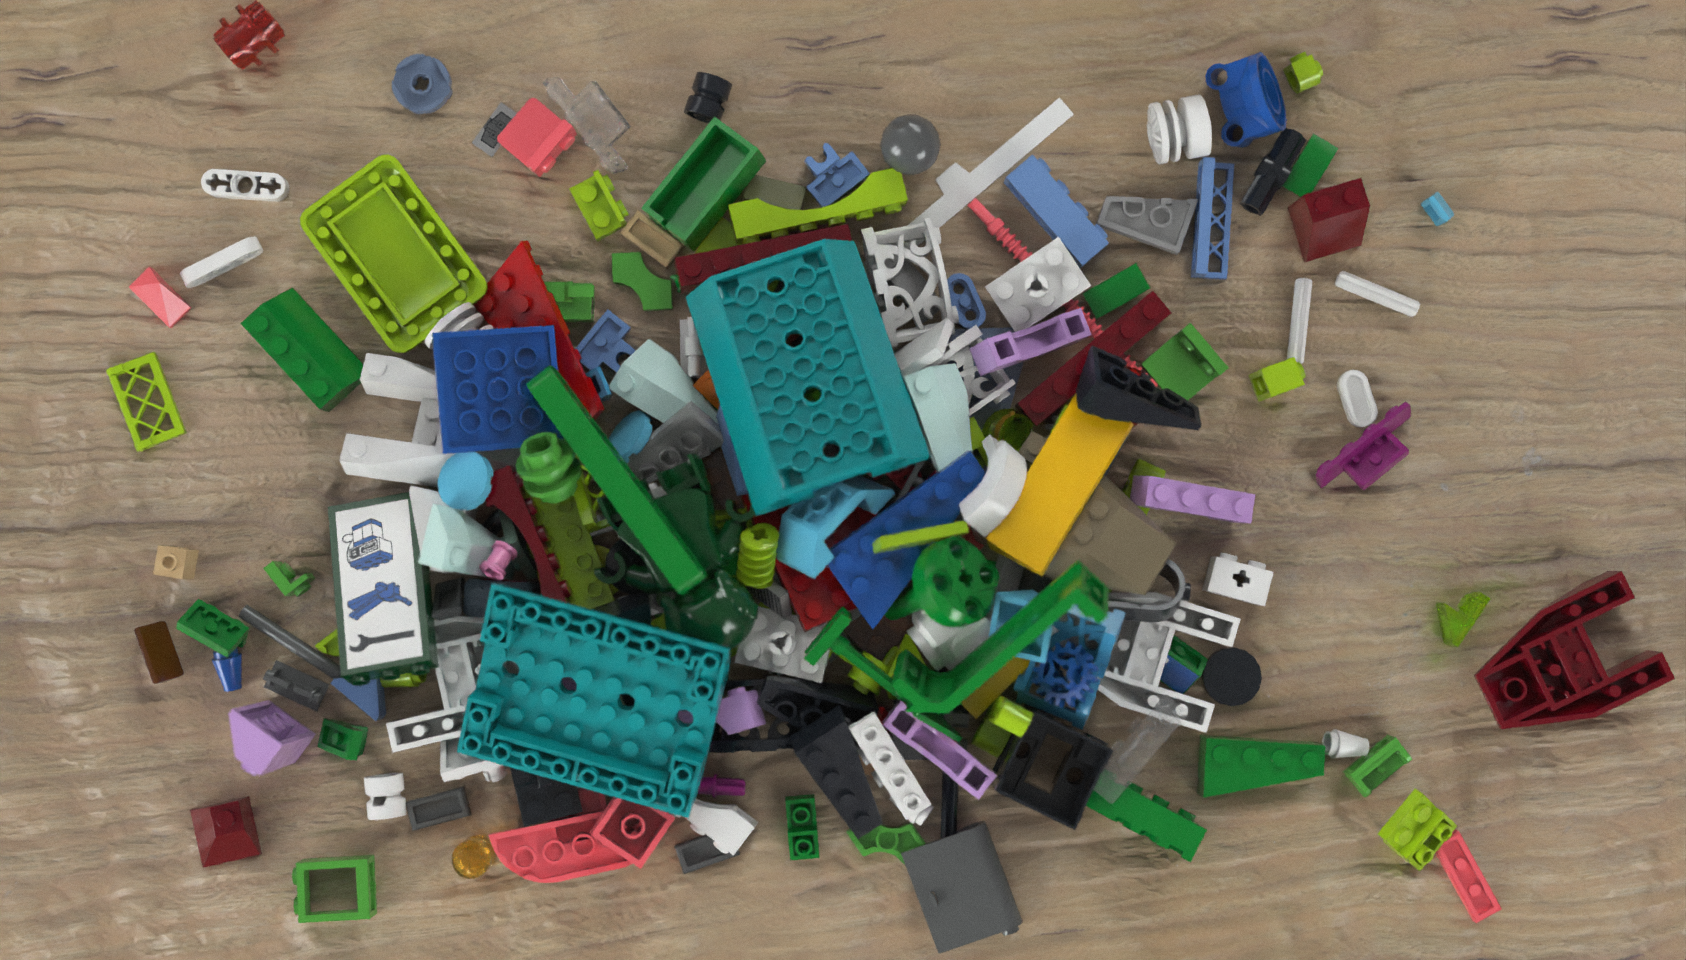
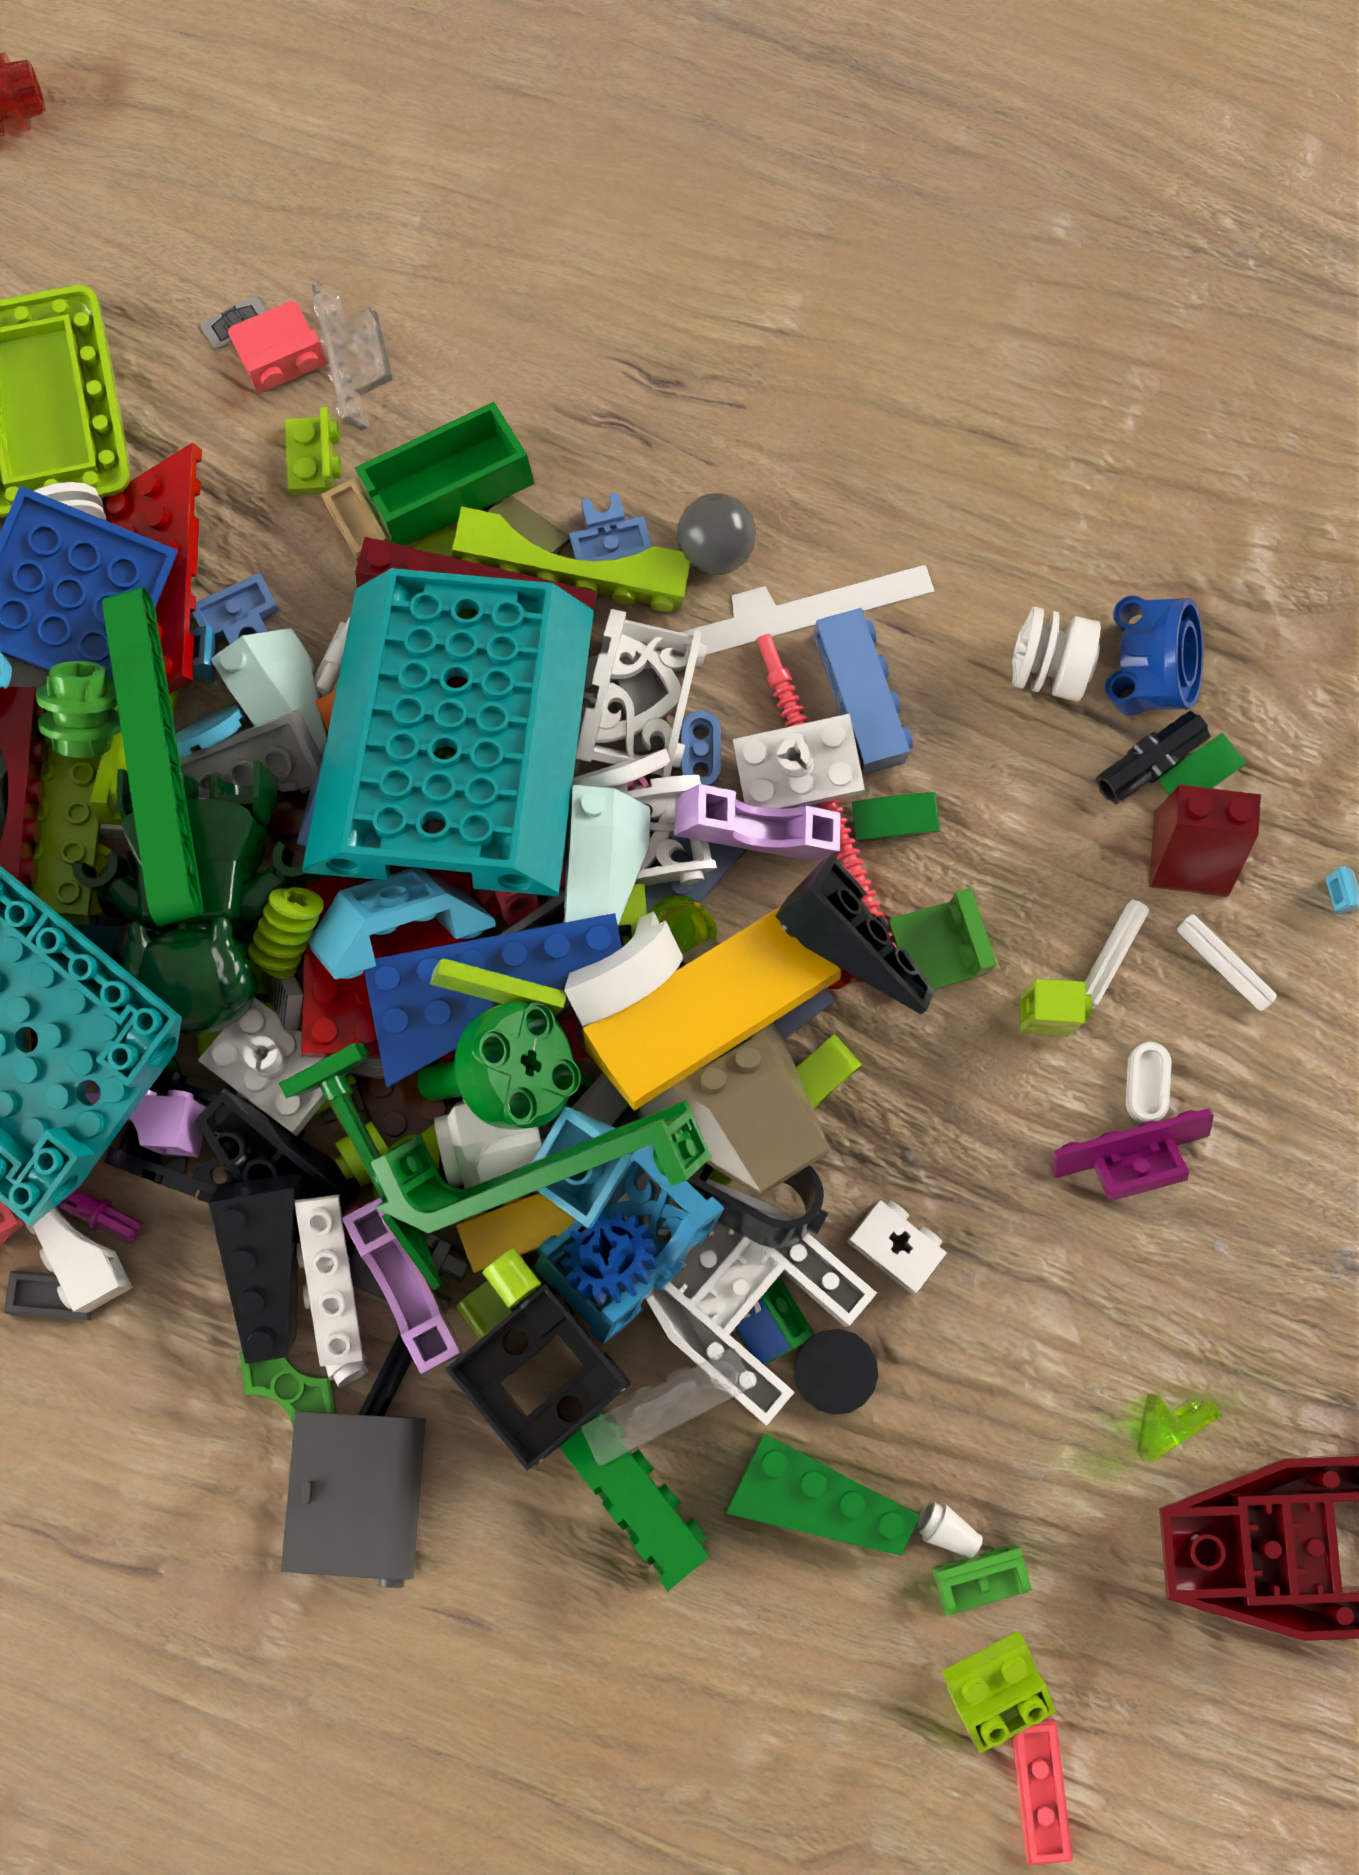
camera: 20 degrees right, 10 degrees down
sand blue plate [392,54,452,115] -> none
bright green piece [544,281,595,323] -> none
bright green tile [612,252,673,311] -> none
black wheel [684,72,732,124] -> none
green slope [785,794,820,860] -> none
dark red arch [1015,291,1172,428] -> none
light grey wing [1096,196,1198,255] -> none
lavender arch [1130,476,1255,524] -> none
medium blue fence [1191,157,1234,280] -> none
lime plate [1283,52,1323,94] -> none

